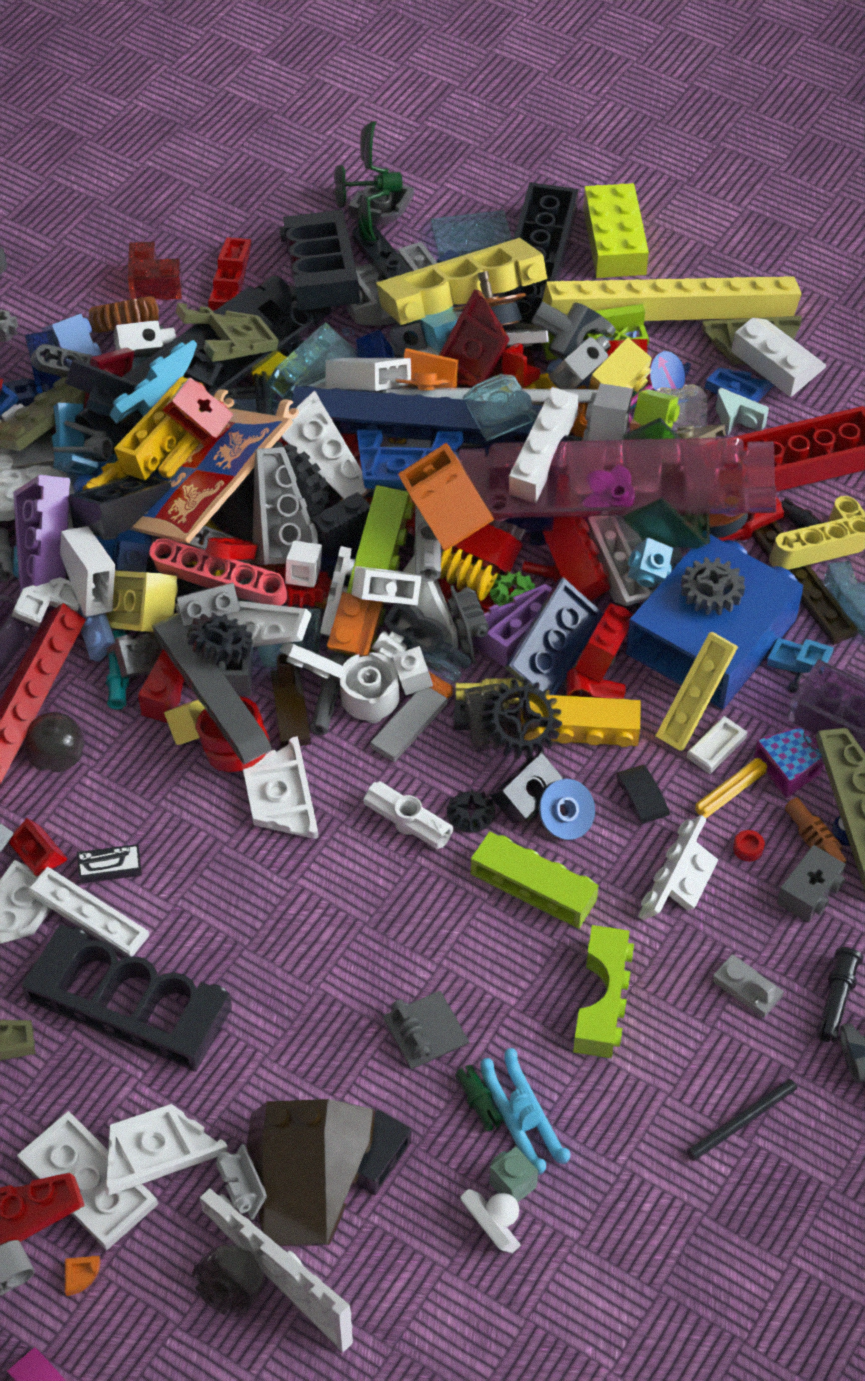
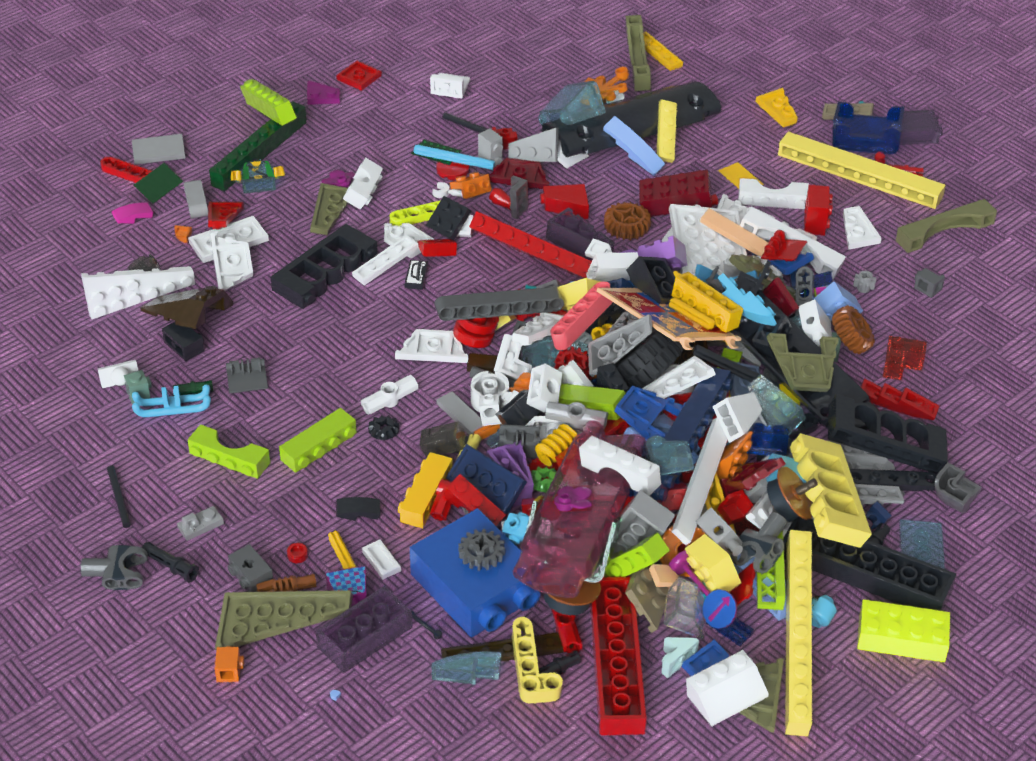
camera: 105 degrees right, 10 degrees down
clear smoke cylinder [24,712,85,772] -> none
brick [162,377,234,447] -> none
light grey hinge [176,582,240,626] -> none
black gear [187,613,253,665] -> none
red beam [205,538,258,560] -> none
light grey hinge [216,1145,267,1220] -> none
white brick [285,541,322,588] -> none
dark green plant [334,121,403,241] -> none
orange plate [395,373,449,390] -> none
orange slope [398,443,494,551] -> none
black gear [481,679,562,760] -> none
brick [489,752,563,823] -> none
medium blue dish [539,779,595,840] -> none
white bracket [638,815,718,920] -> none
light yellow plate [656,632,738,751] -> none
dark azure slope [767,638,834,673] -> none

